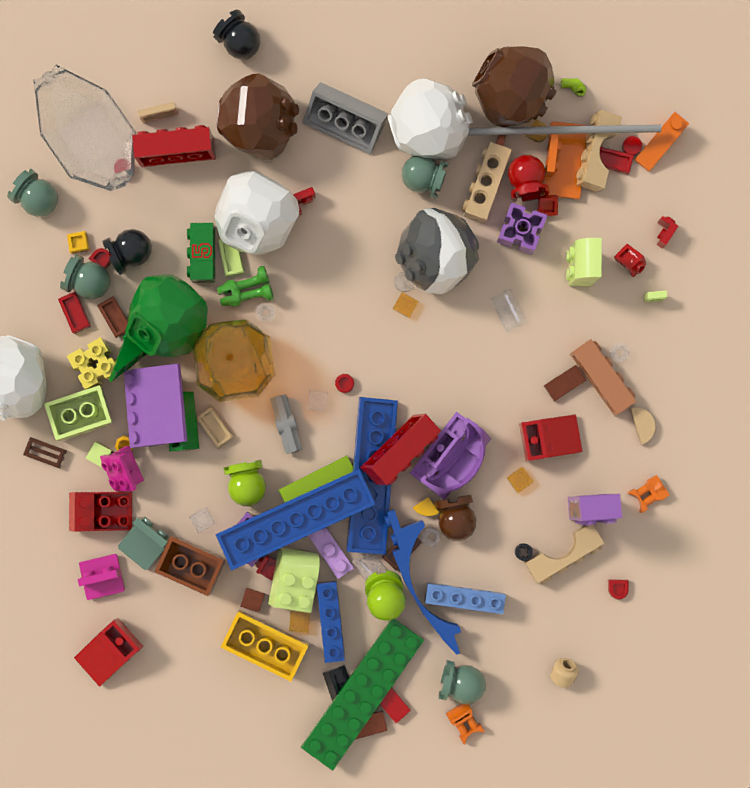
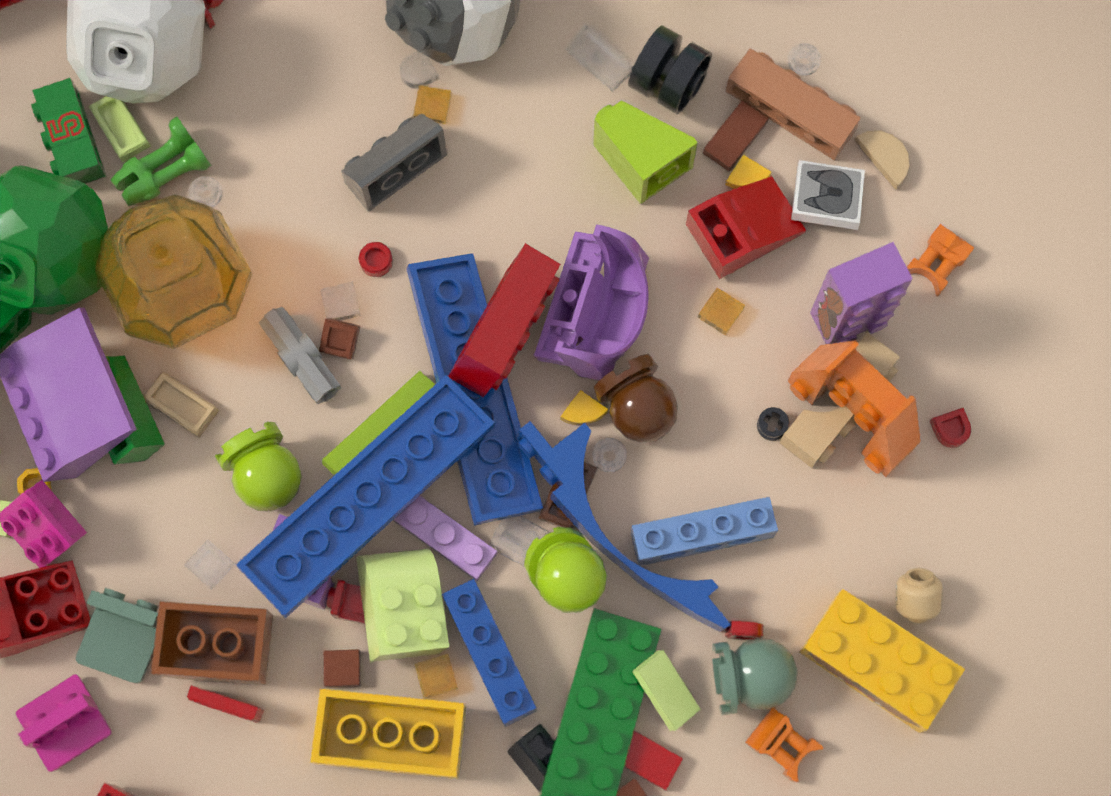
camera: 20 degrees left, 10 degrees down
none -> red tile [186,685,264,723]
none -> copper tile [319,318,360,360]
none -> dark grey slope [341,113,447,212]
none -> lime slope [593,100,698,205]
none -> black wheel [628,25,712,114]
none -> yellowish green tile [632,650,701,731]
none -> yellow tile [725,155,772,189]
none -> red tile [725,620,764,640]
none -> orange wedge [788,341,921,477]
none -> tile [791,160,865,230]
none -> yellow brick [799,588,965,733]

